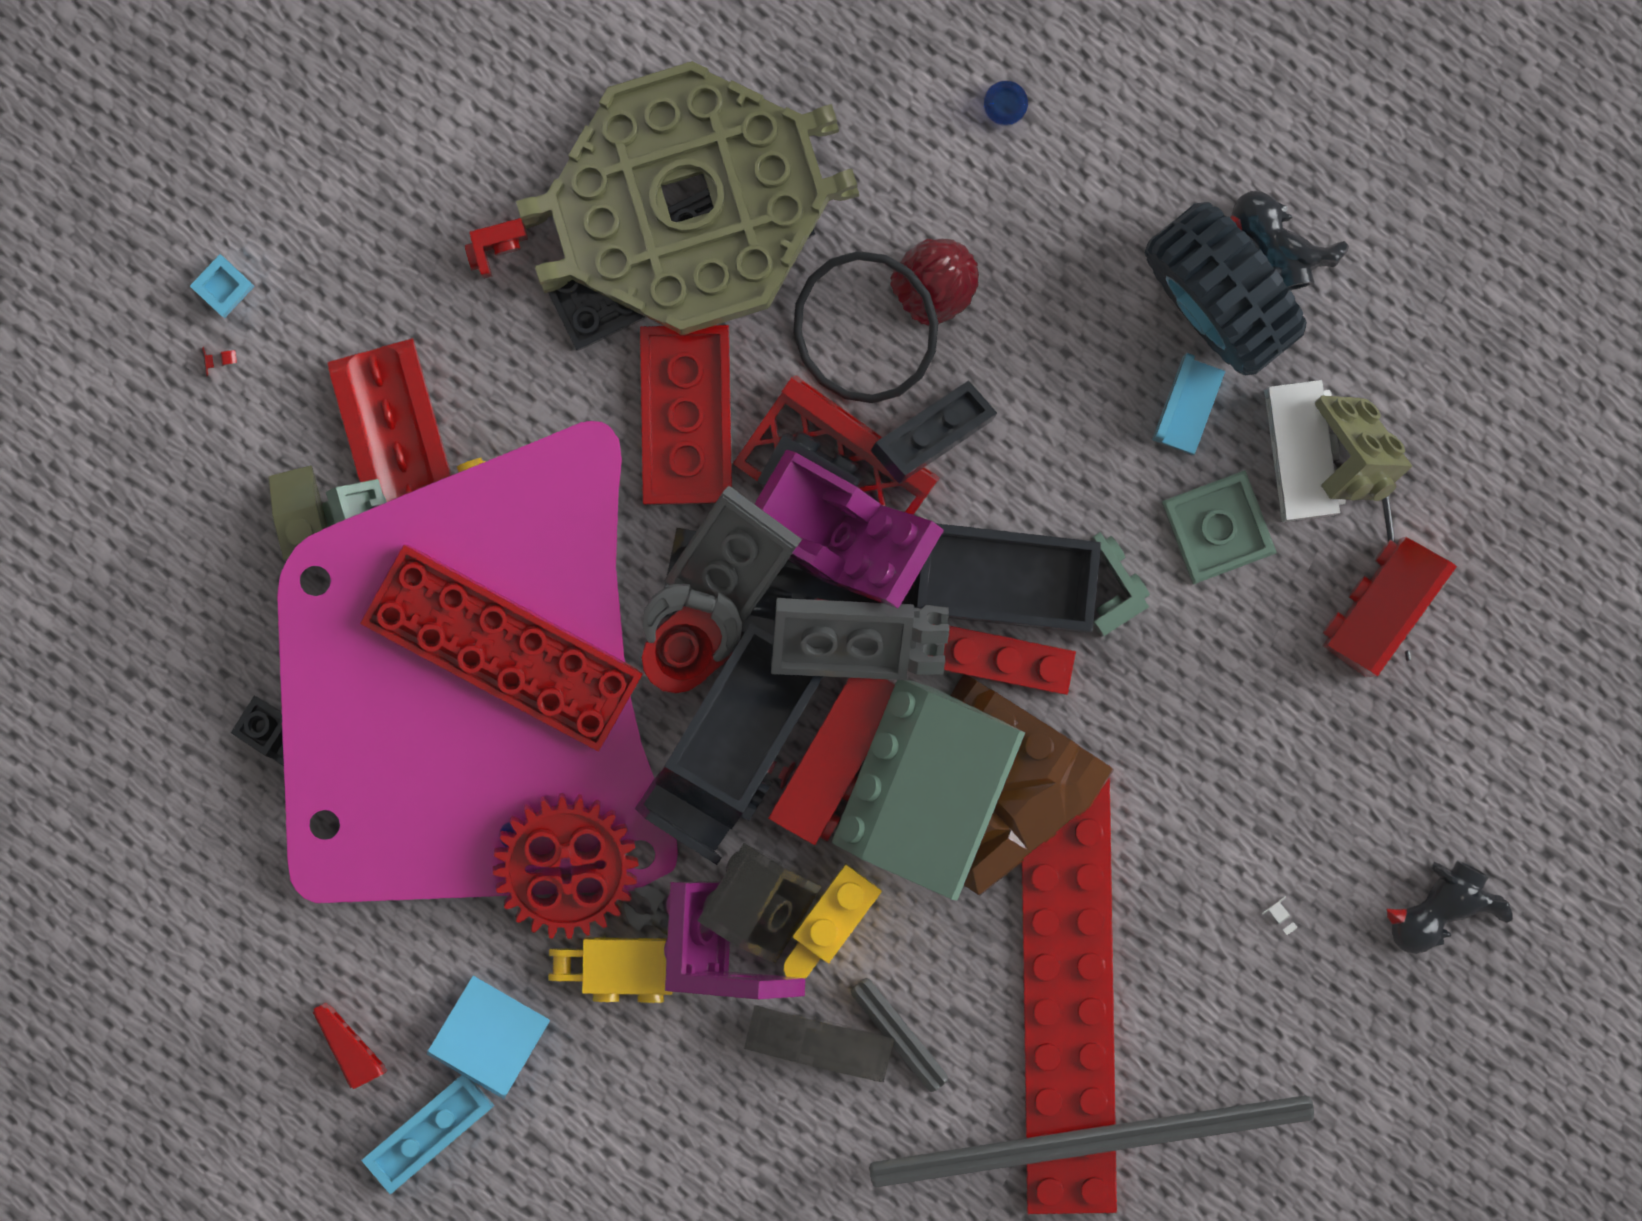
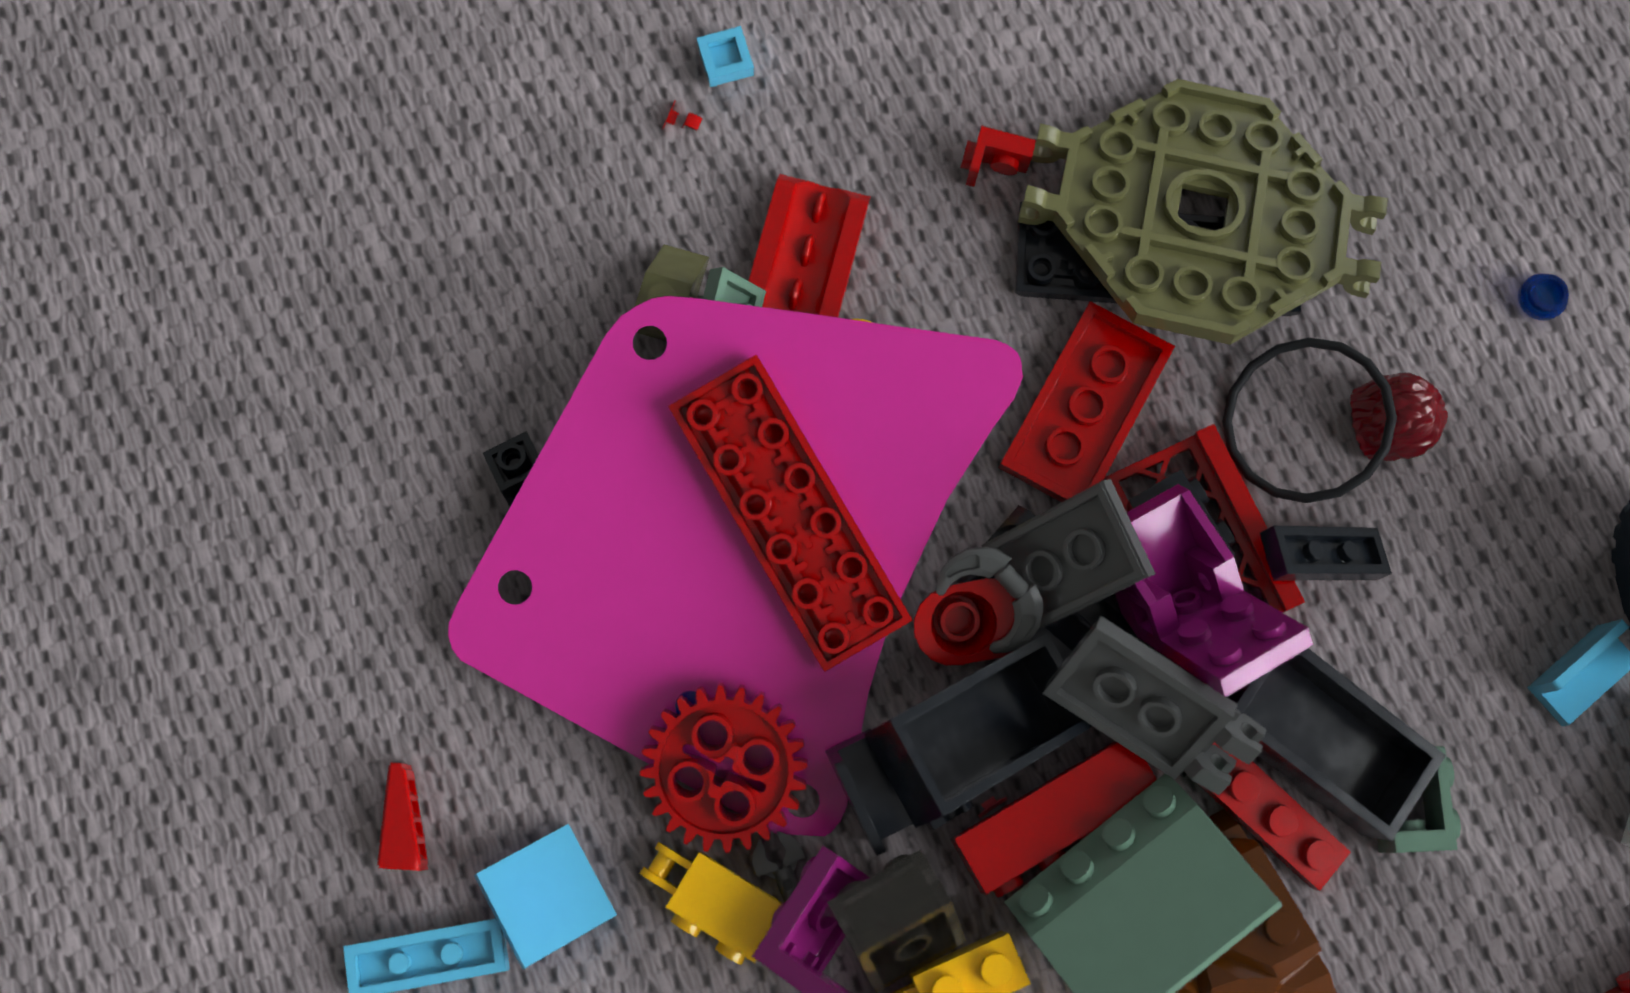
camera: 20 degrees right, 10 degrees down
sand green tile [1161,470,1277,585] -> none

